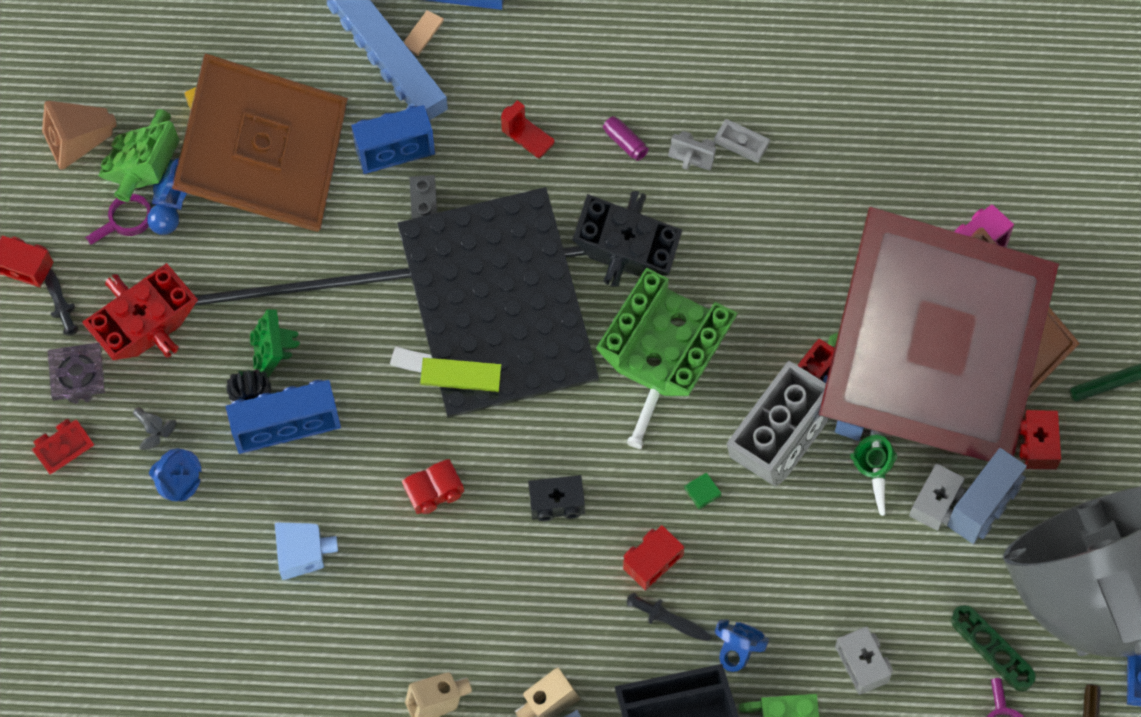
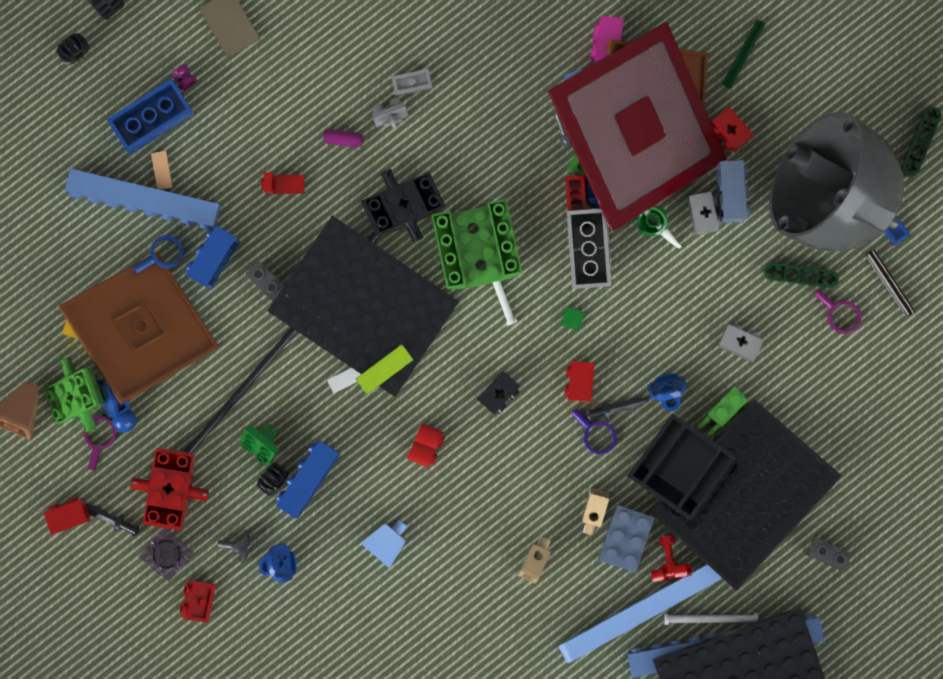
camera: 40 degrees left, 20 degrees up
none -> blue piece [133,235,184,273]
none -> dark purple piece [571,408,617,454]

